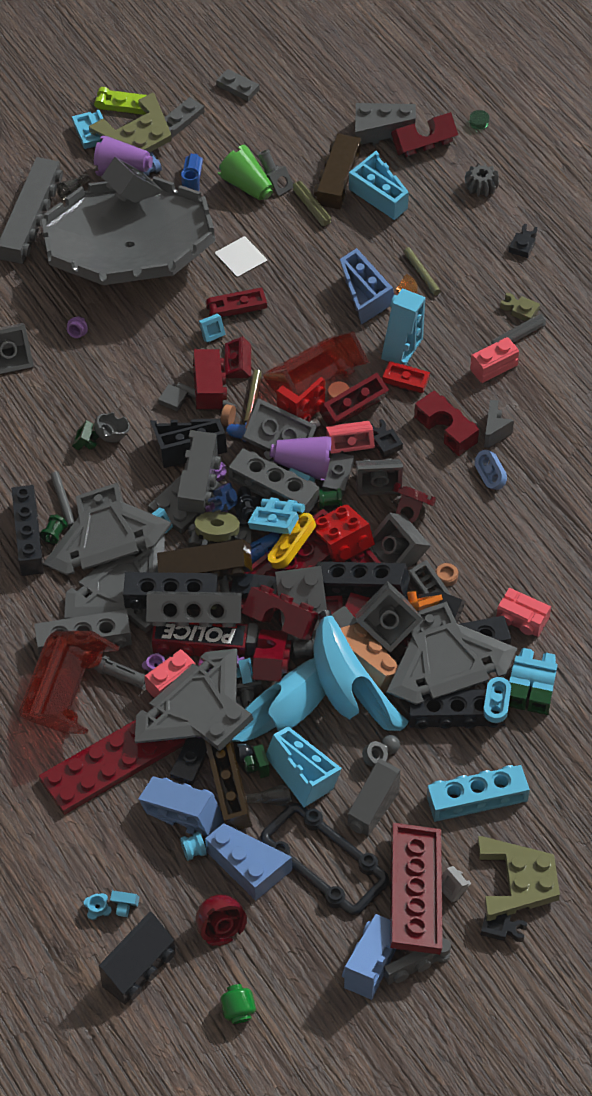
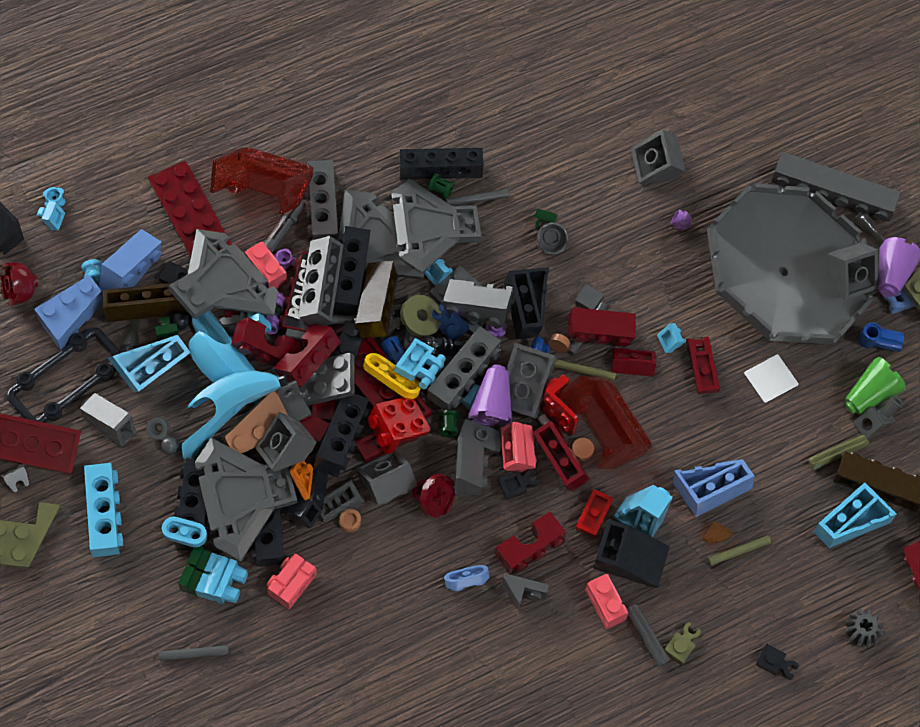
camera: 90 degrees right, 10 degrees up
none -> black slope [593,519,670,588]

